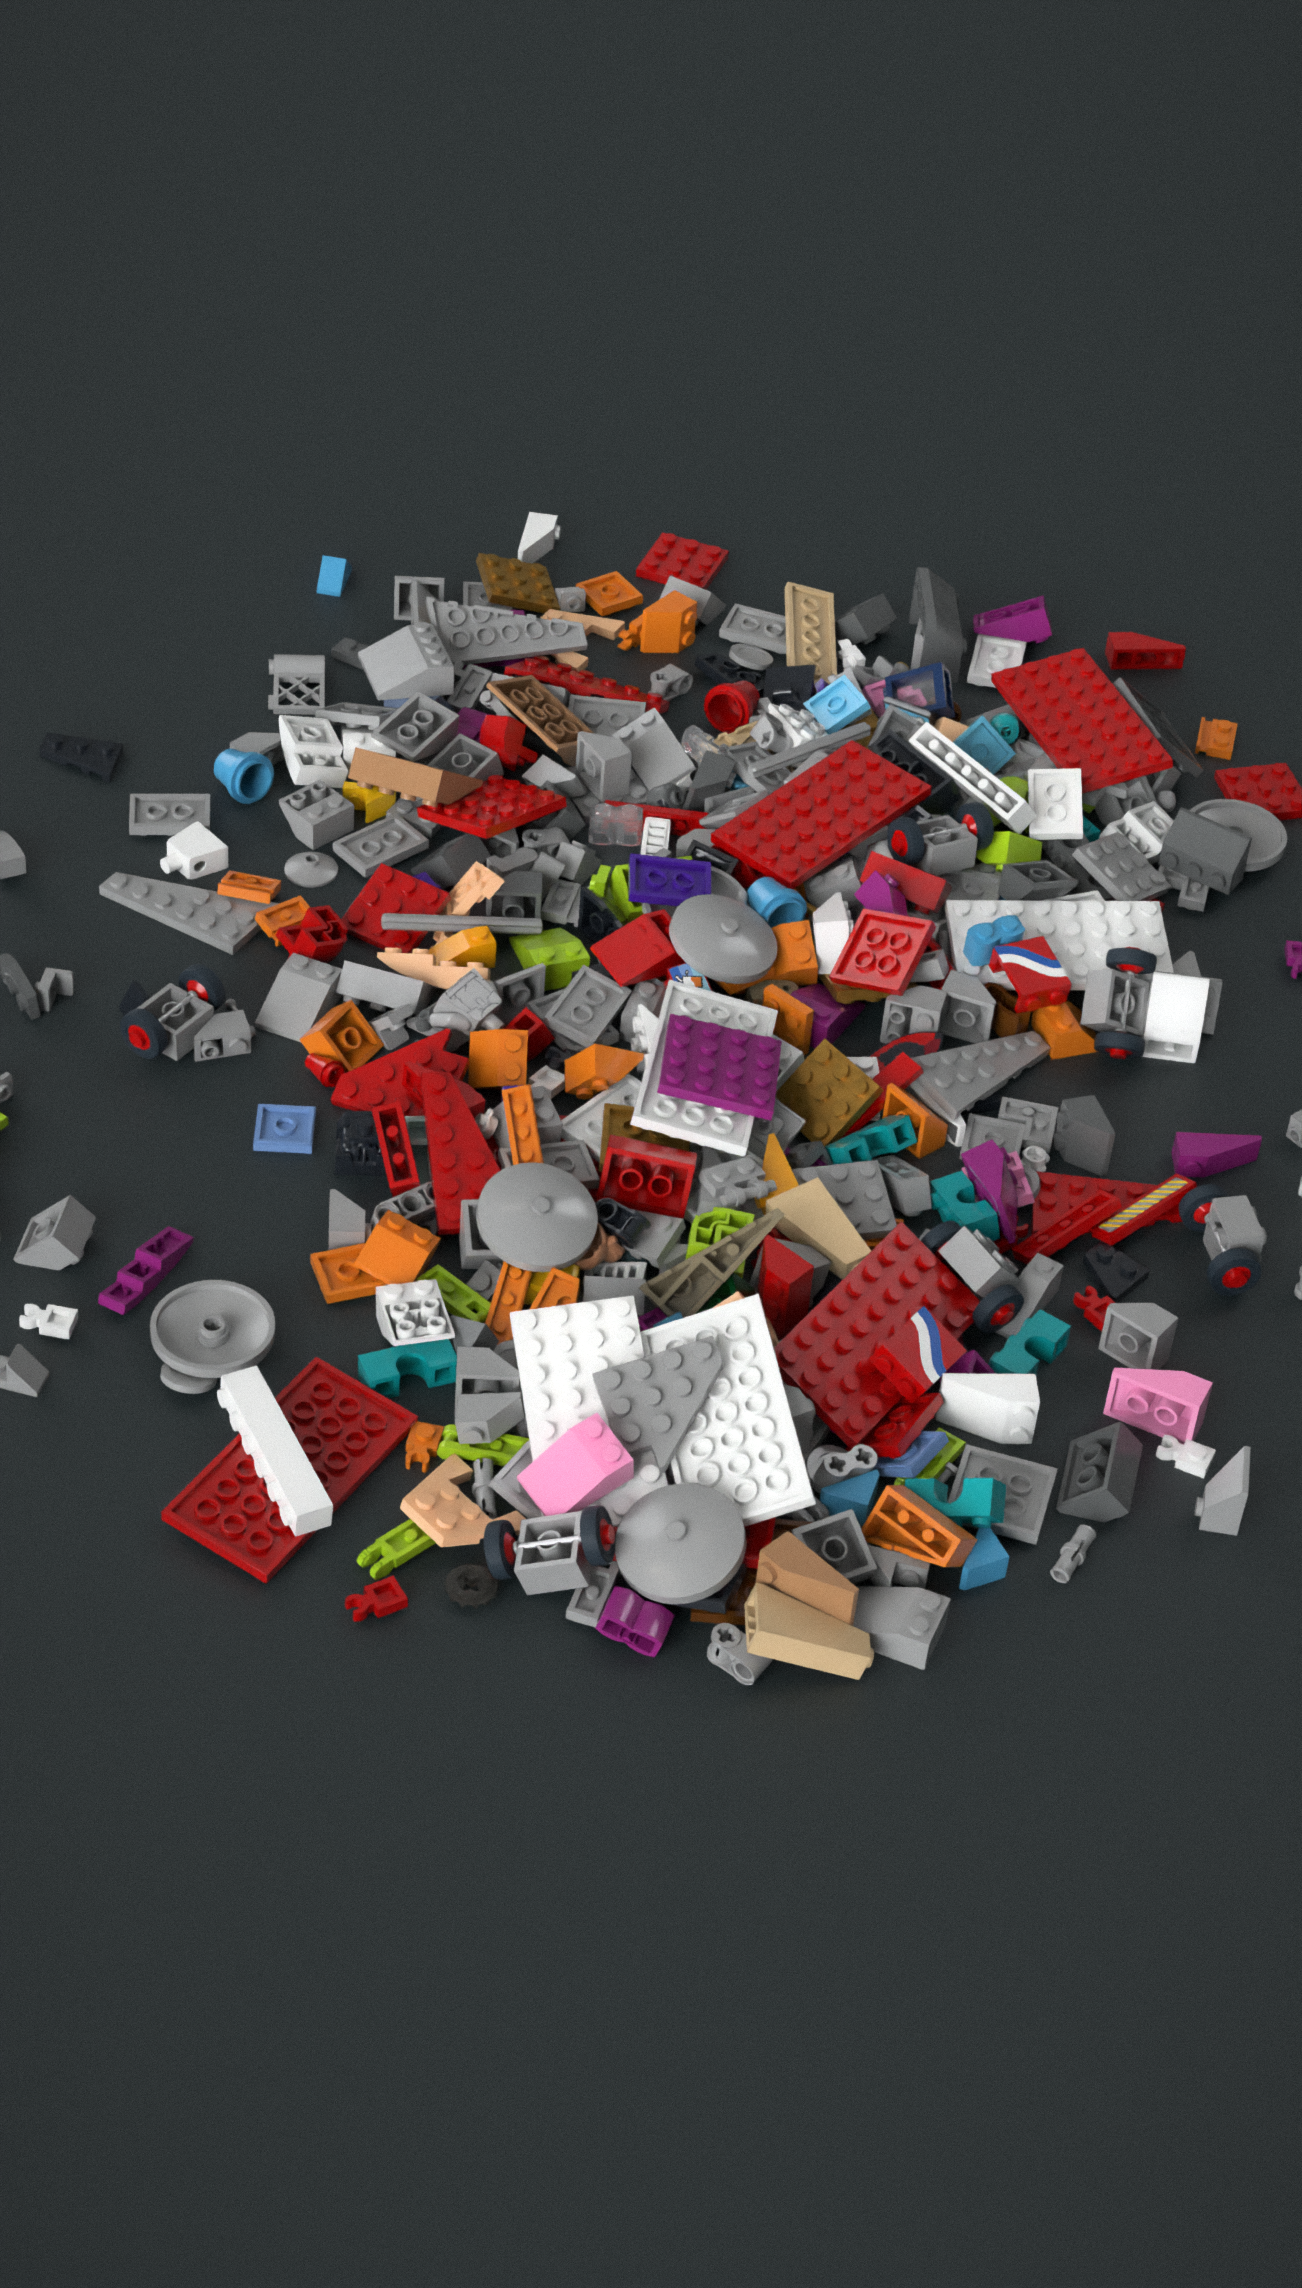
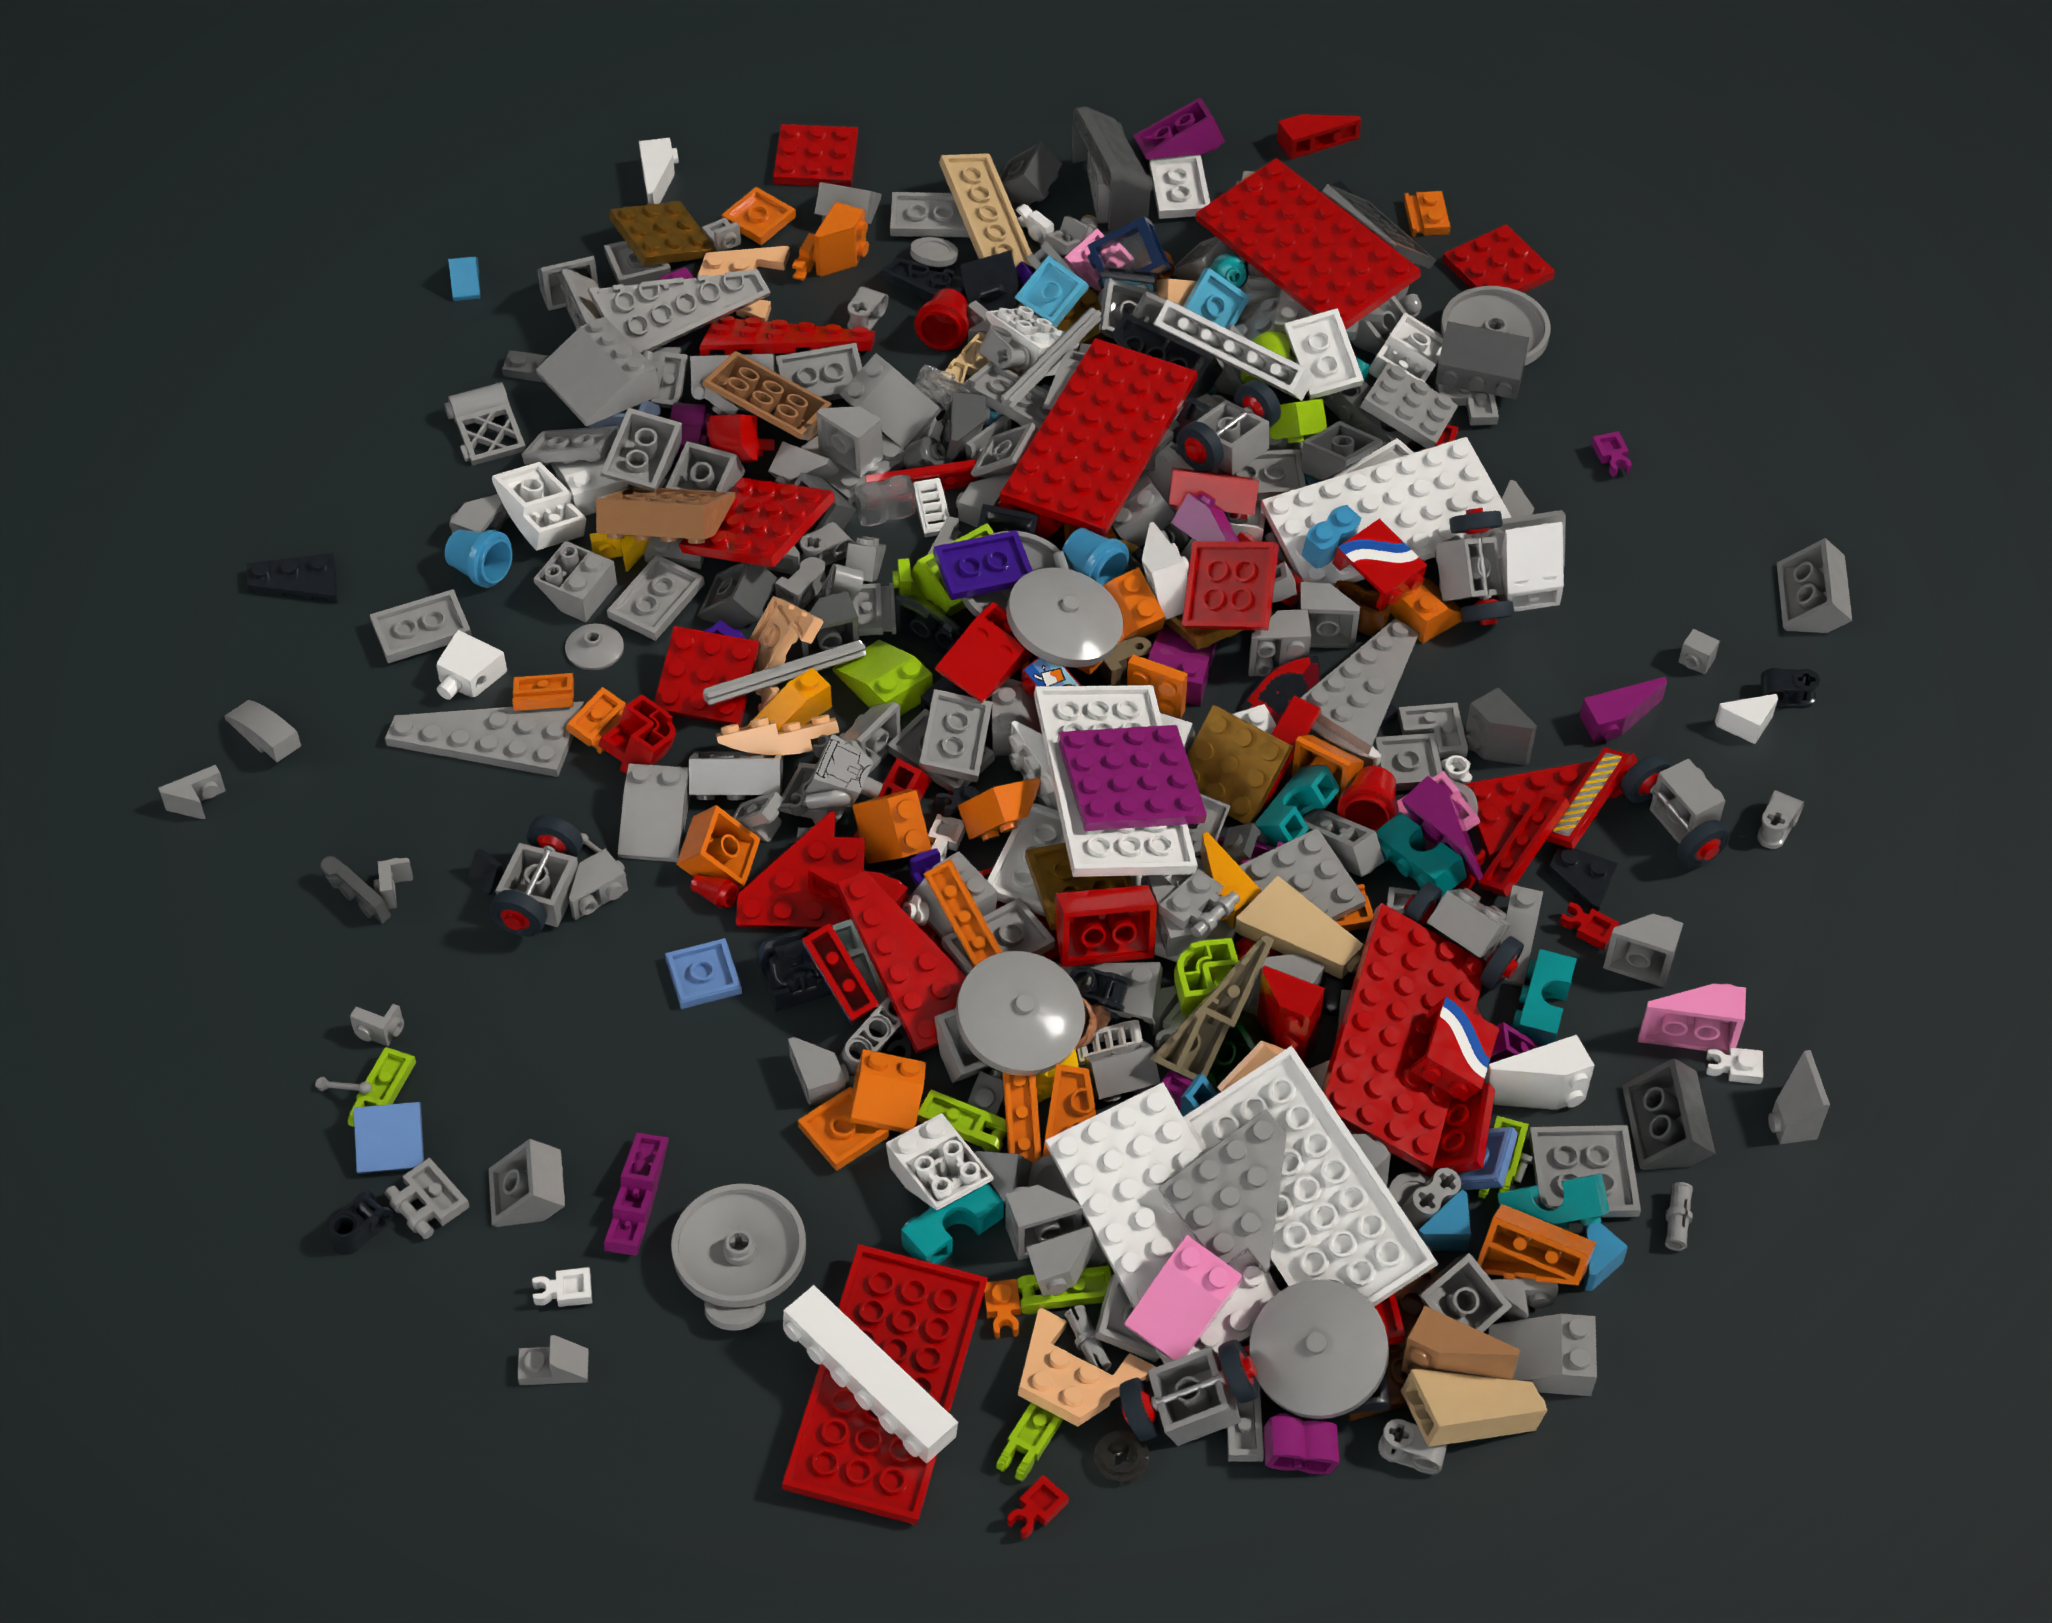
camera: 15 degrees left, 10 degrees up
none -> red piece [1337,766,1399,831]

